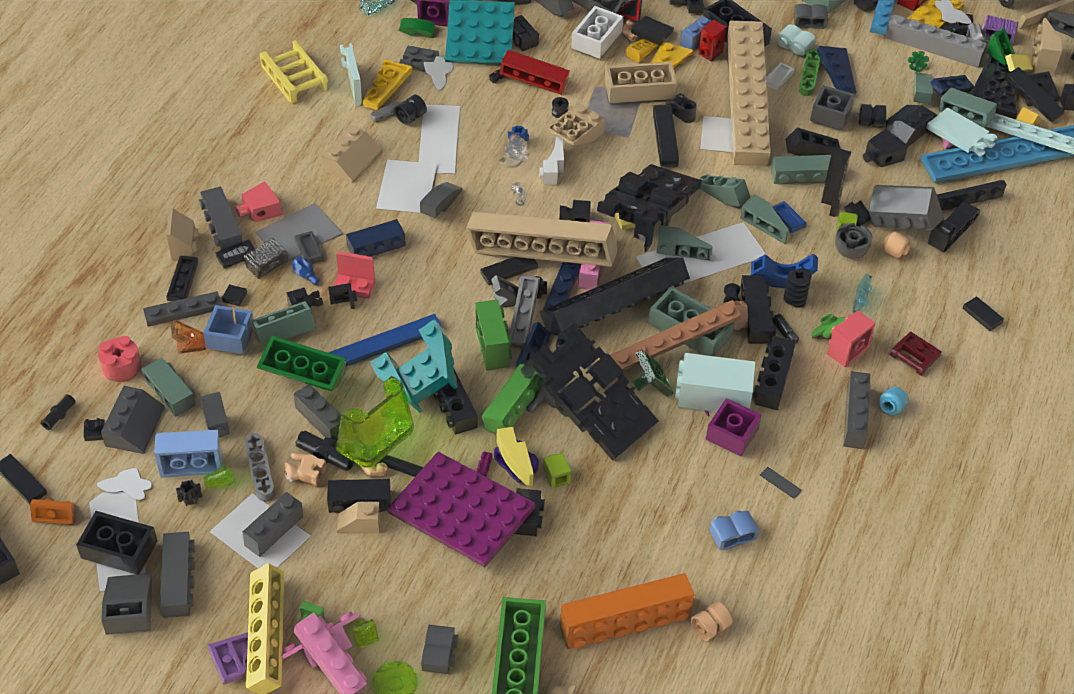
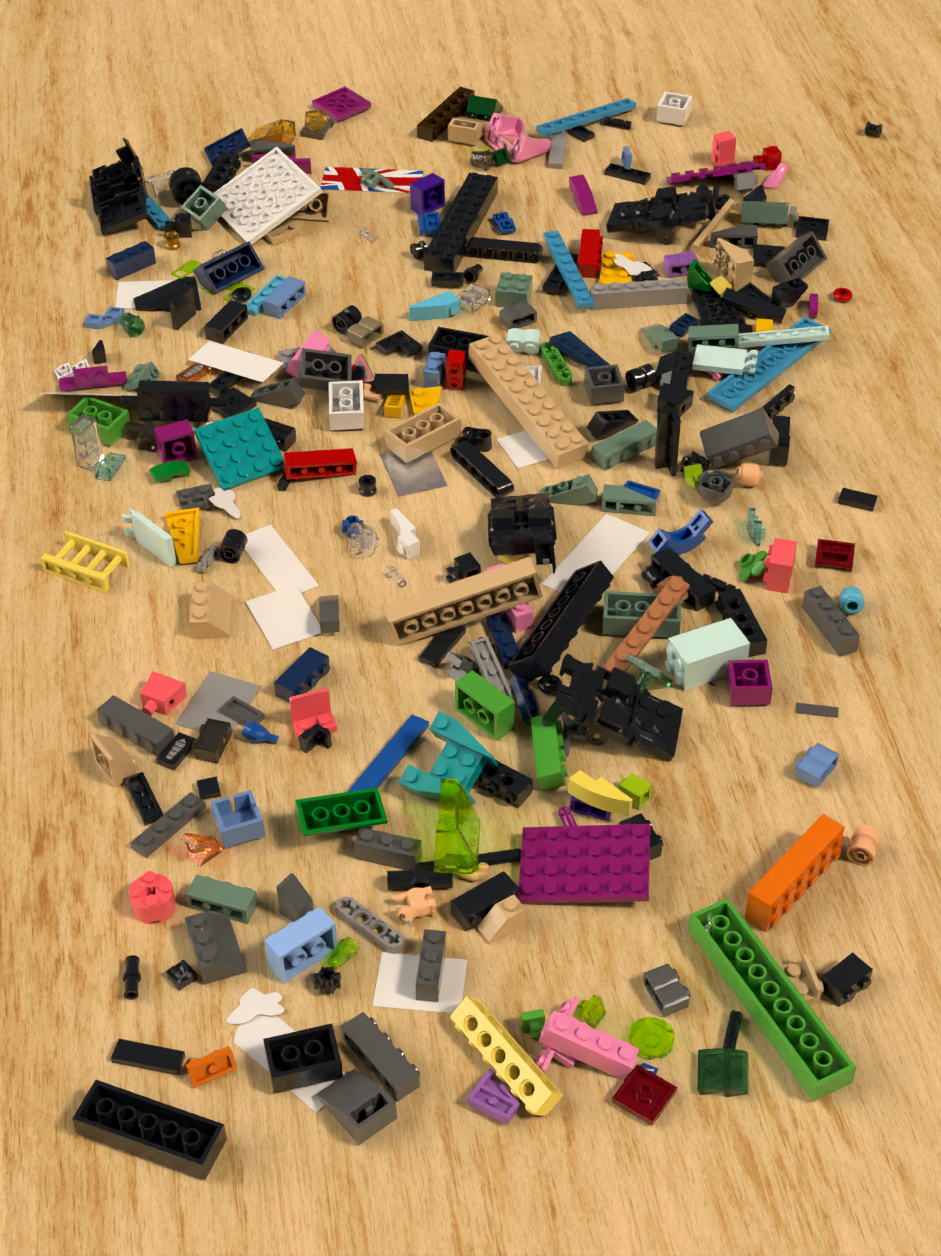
camera: 30 degrees left, 5 degrees down
sand green brick [251,301,316,348] -> none
black brick [286,287,323,312] -> none
tan slope [546,103,606,145] -> none
sand green slope [657,225,713,261] -> none
black piece [783,268,812,308] -> none
green plant [908,51,929,72] -> none
light grey piece [967,23,989,43] -> none

